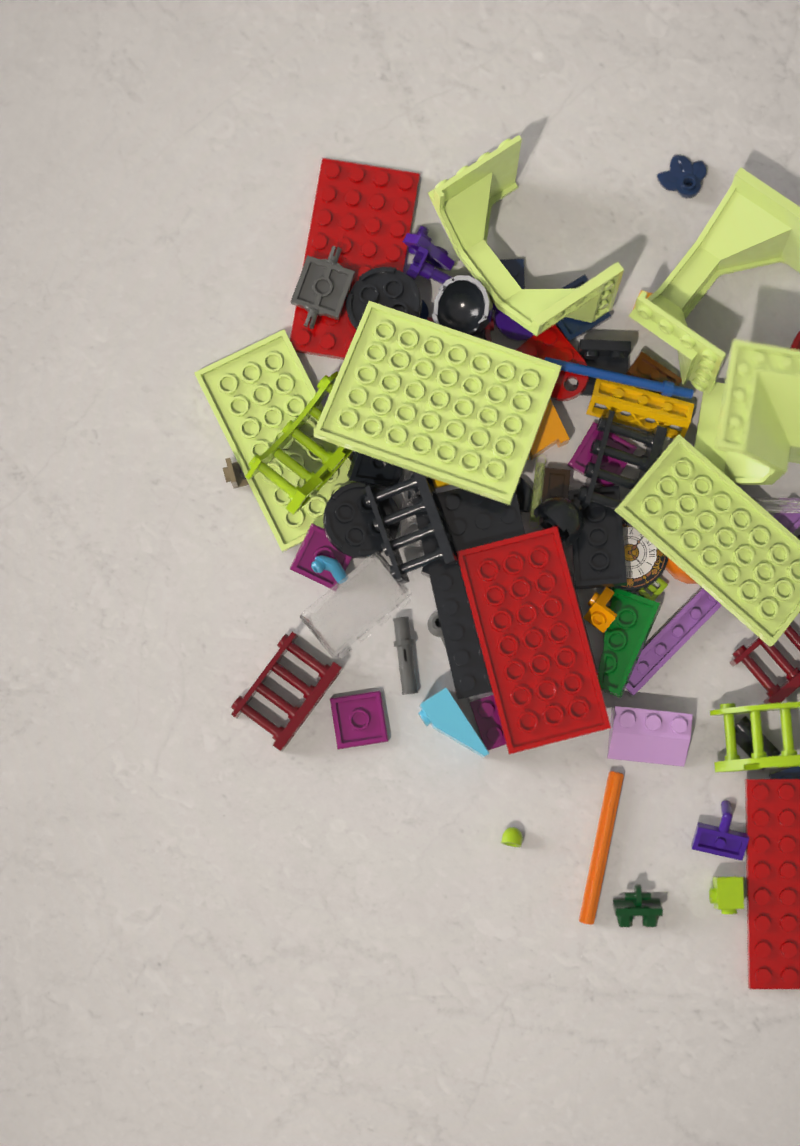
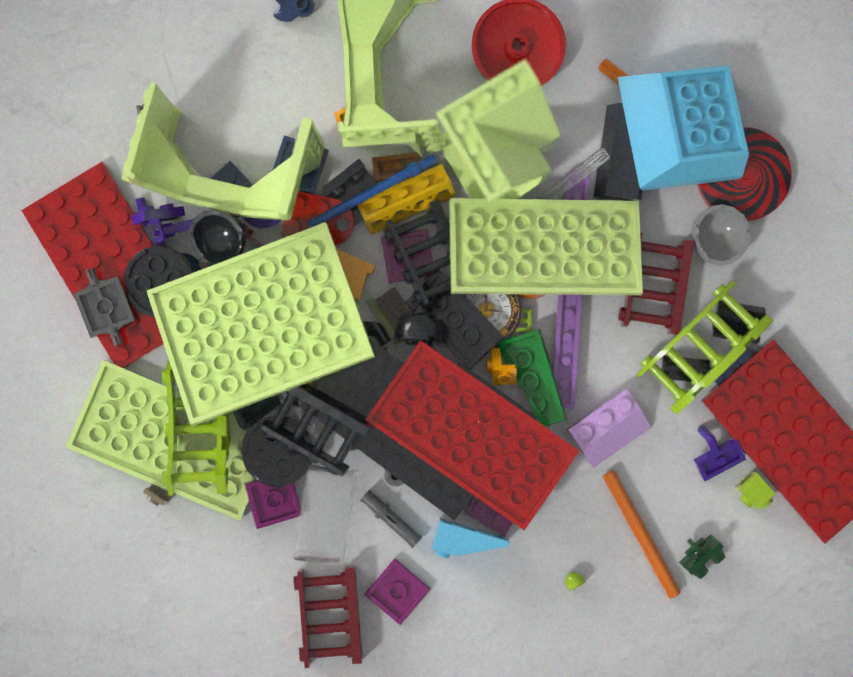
camera: 45 degrees left, 5 degrees up
dark azure arm [311,555,348,584] -> none

